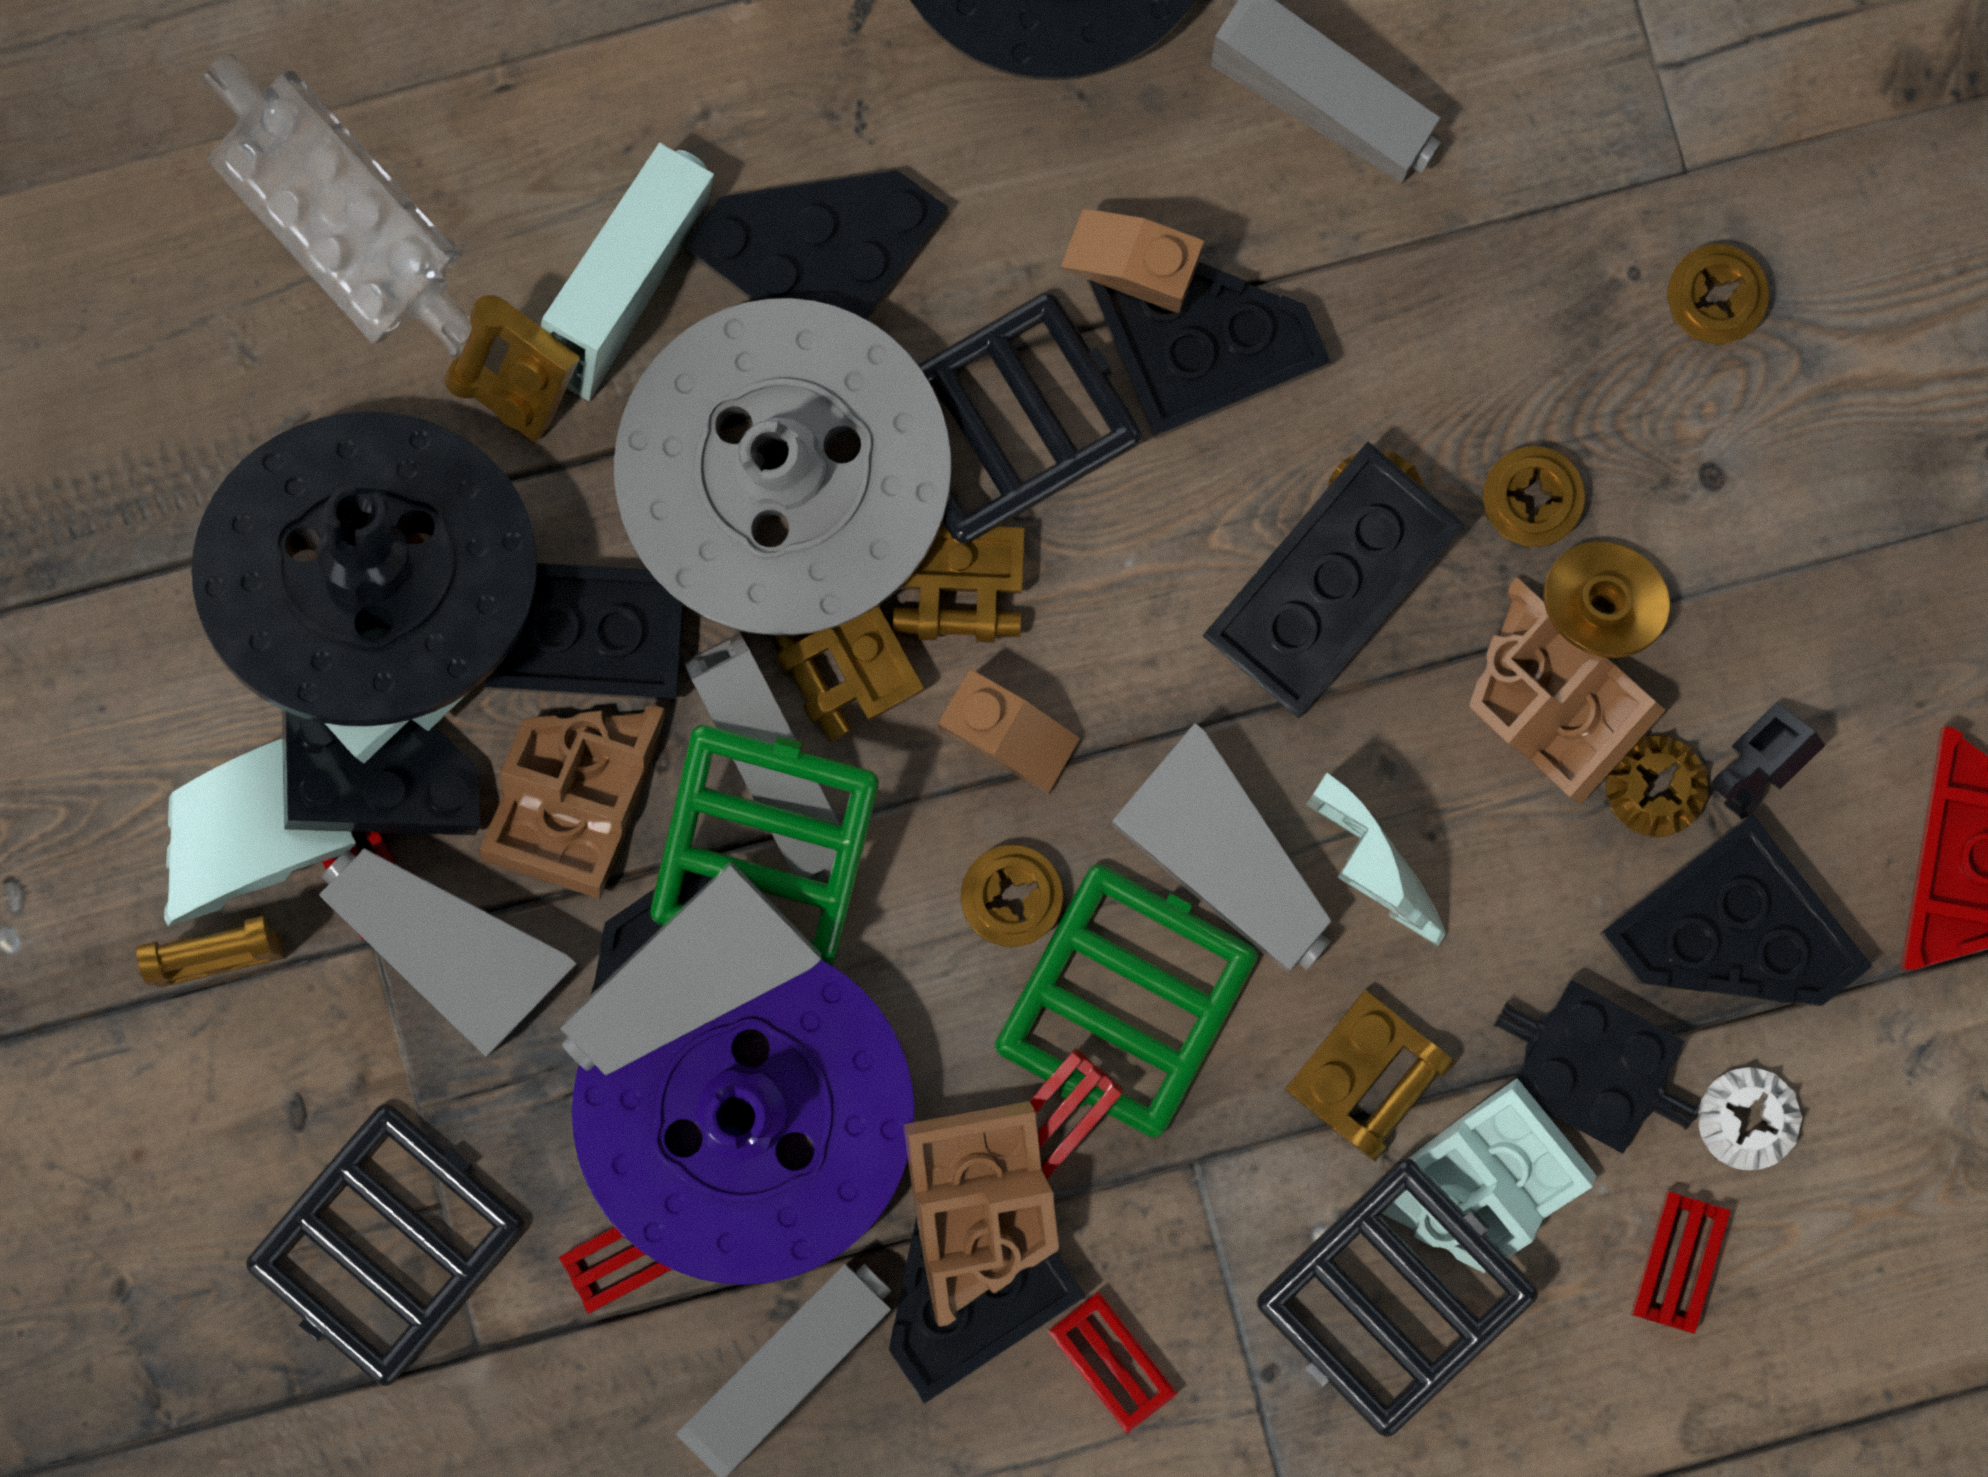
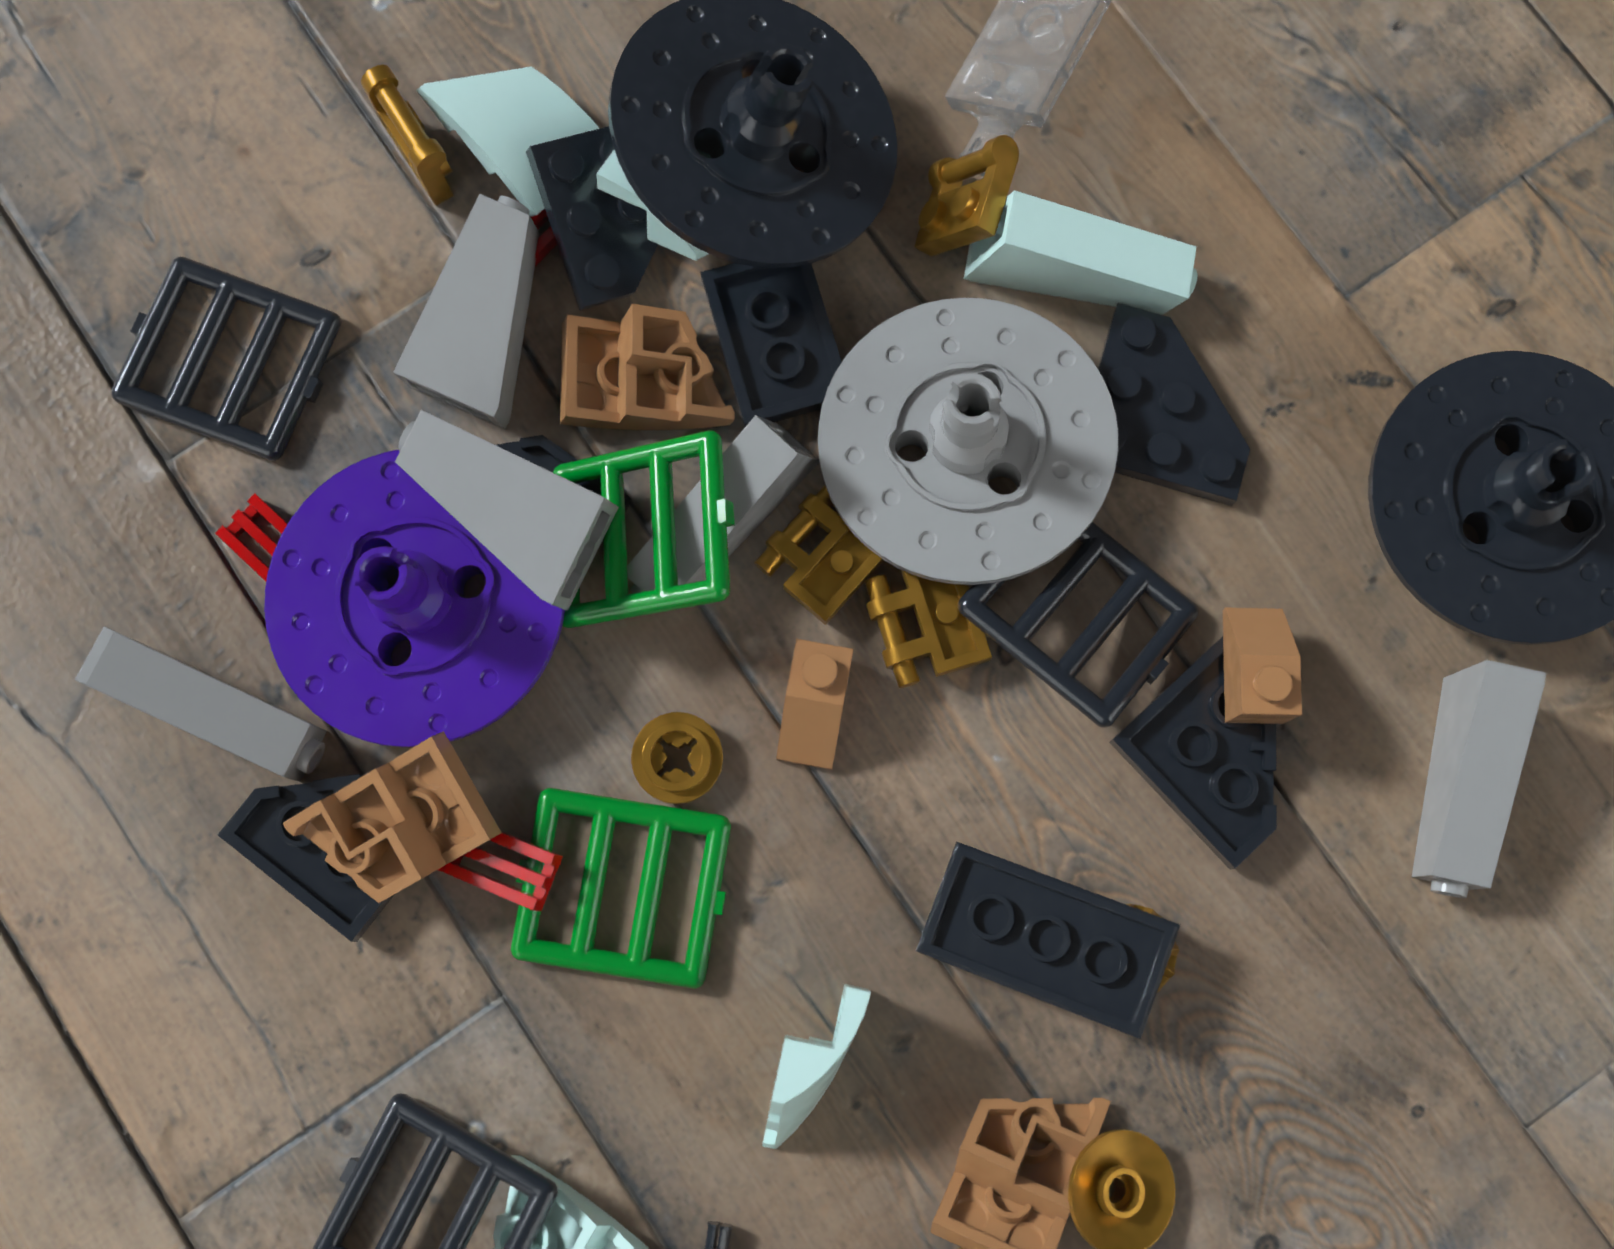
camera: 70 degrees right, 5 degrees down
red tile [1048,1292,1178,1434] -> none
light grey slope [1111,723,1331,973] -> none
pearl gold plate [1284,990,1455,1162] -> none
pearl gold gear [1482,446,1585,548] -> none
pearl gold gear [1666,244,1769,346] -> none

